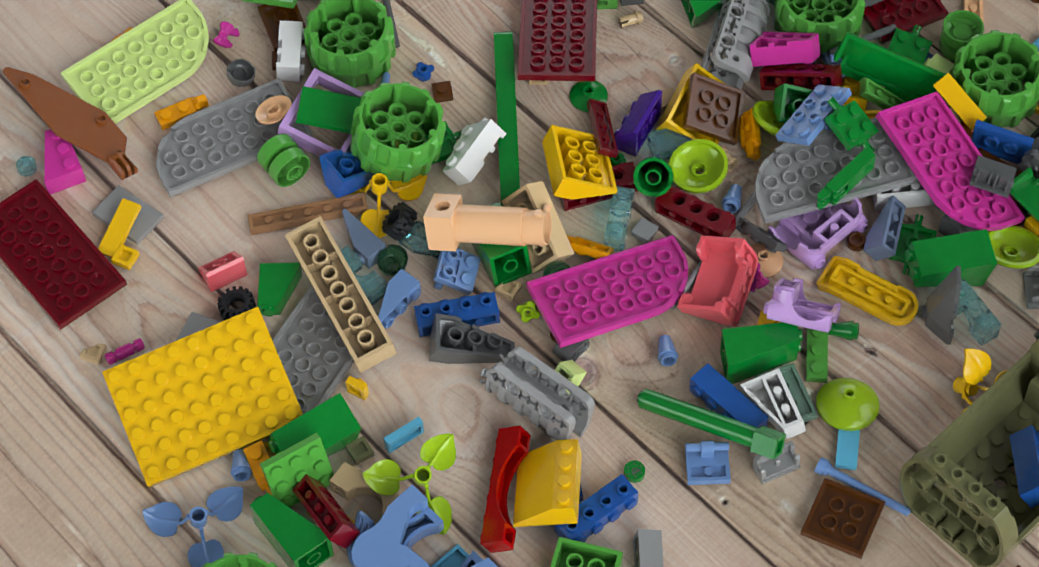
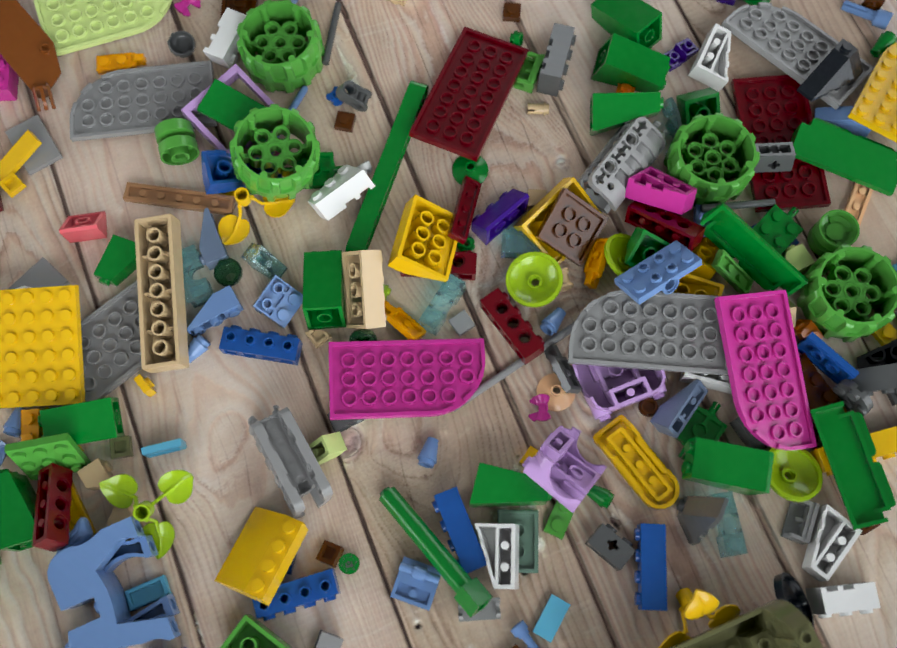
camera: 20 degrees right, 15 degrees up
black tyre [217,286,256,320] -> none
light nougat dish [255,95,292,125] -> none
black tyre [382,202,417,241] -> none
light nougat piece [423,193,552,252] -> none
dark grey wedge [429,313,515,364] -> none
red arch [480,425,531,553] -> none
lime plate [516,301,540,323] -> none
green cone [633,157,674,197] -> none
coral windscreen [677,235,758,327] -> none
green hinge [816,148,876,209] -> none
lime dish [816,378,880,431] -> none
green plate [824,97,879,152] -> none
yellow tile [933,72,987,131] -> none
dark grey hinge [969,155,1017,198] -> none
none -> medium blue cone [188,334,211,363]
none -> reddish brown plate [316,540,344,568]
none -> dark grey piece [336,80,372,112]
none -> dark grey brick [585,523,636,571]
none -> blue brick [634,523,667,611]

